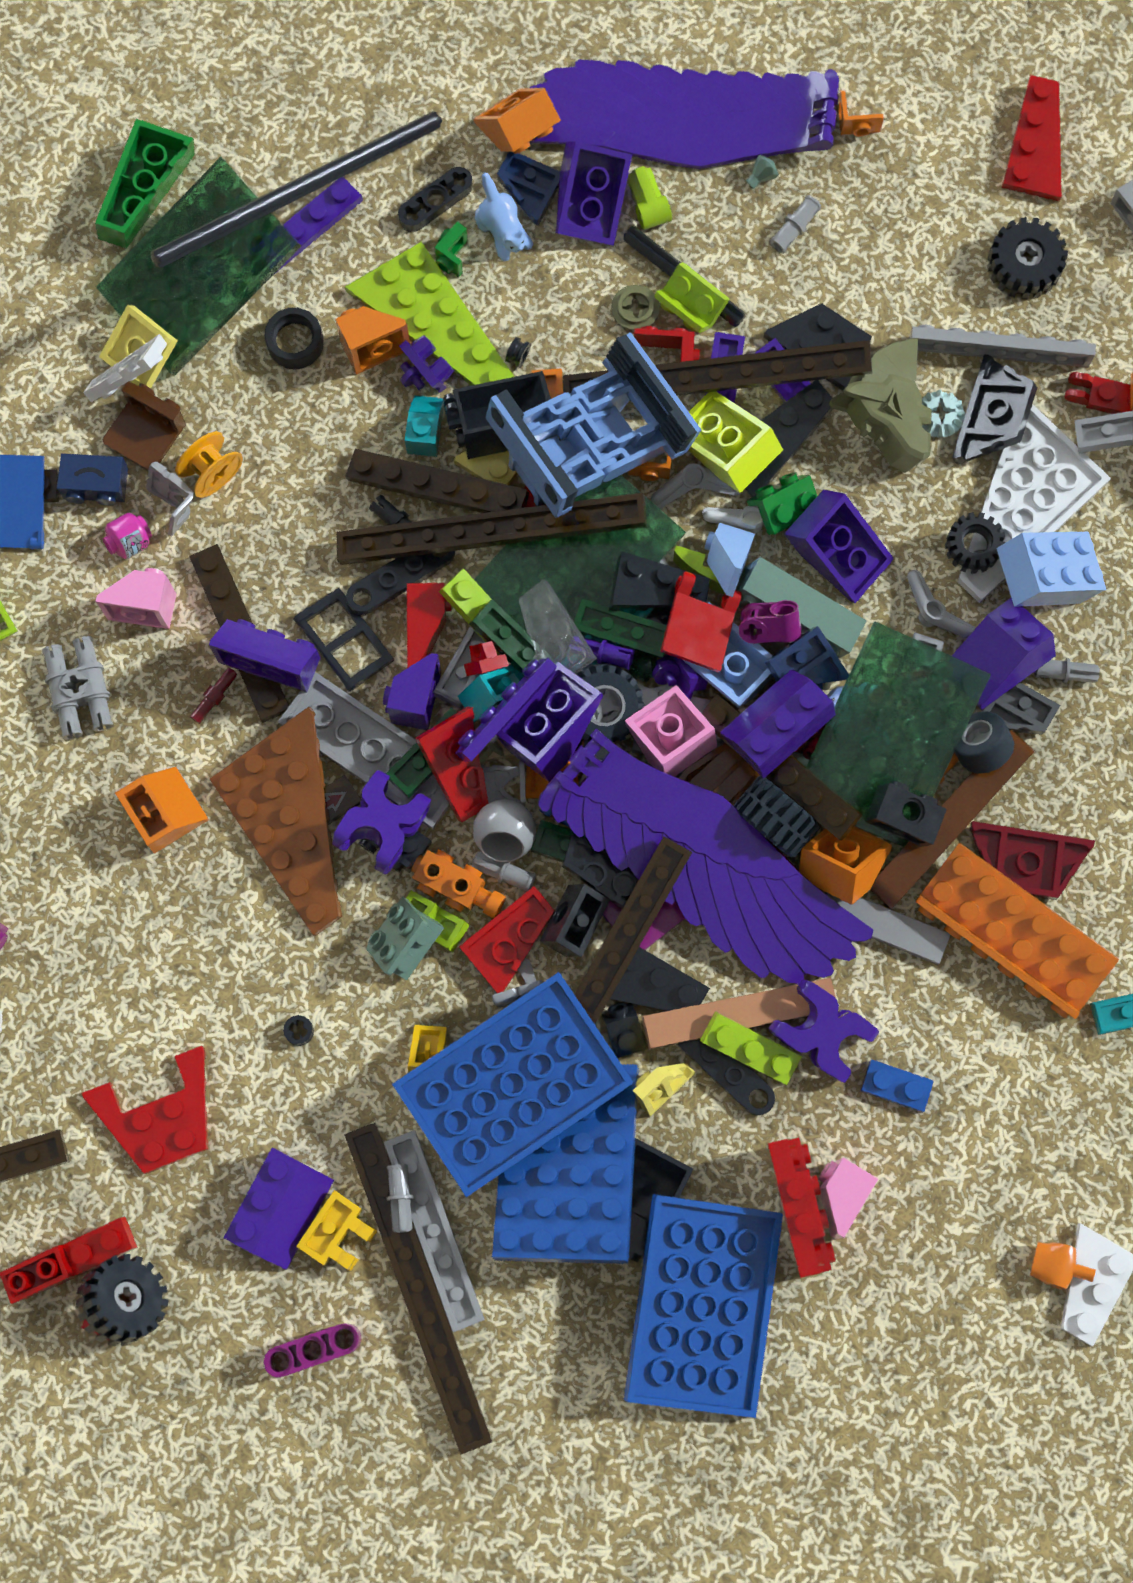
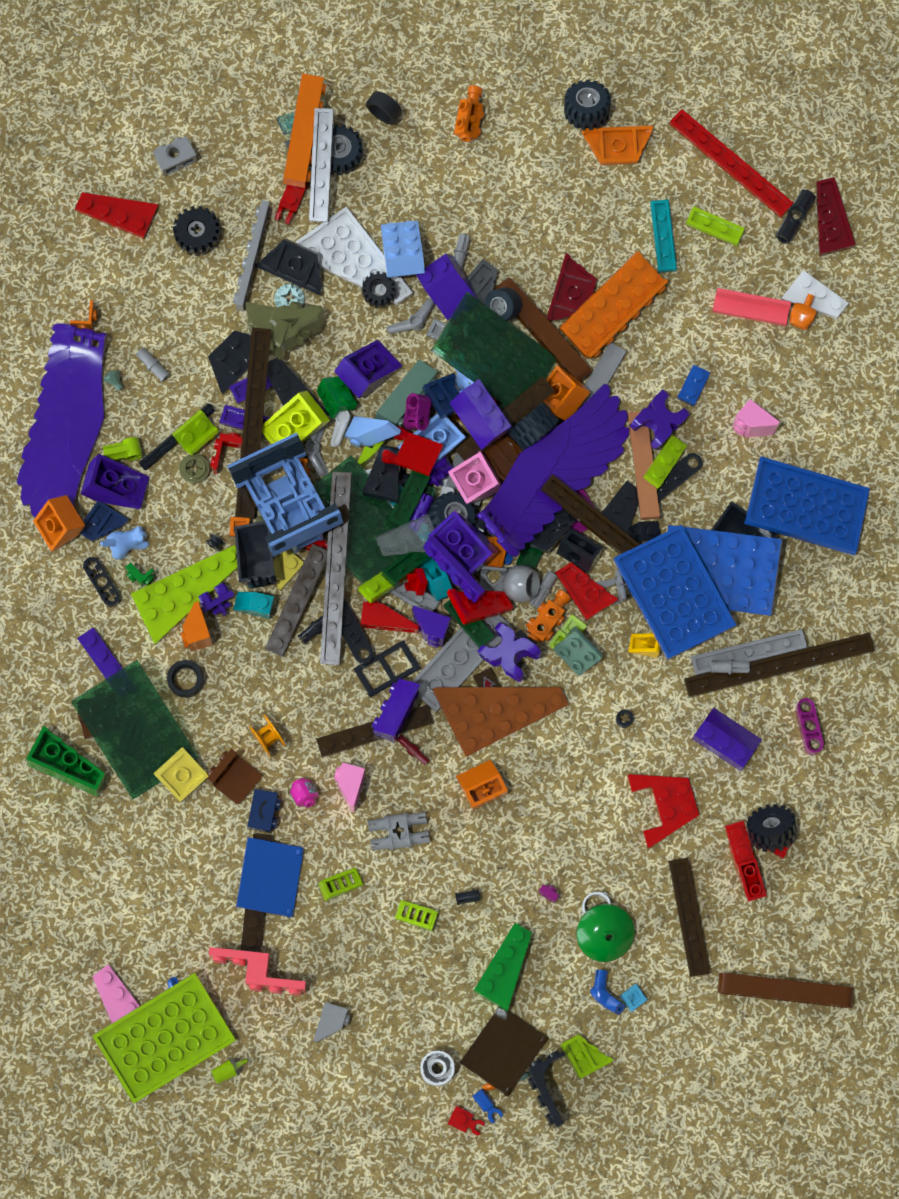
camera: 85 degrees left, 0 degrees up
white wing [83,334,167,402] -> none
light grey piece [146,462,193,537] -> none
black axle [151,111,442,268] -> none
yellow plate [296,1190,378,1271] -> none
light yellow wing [633,1063,695,1117] -> none
red bracket [767,1138,836,1278] -> none
black brick [865,781,947,847] -> none
none -> coral panel [712,288,791,326]

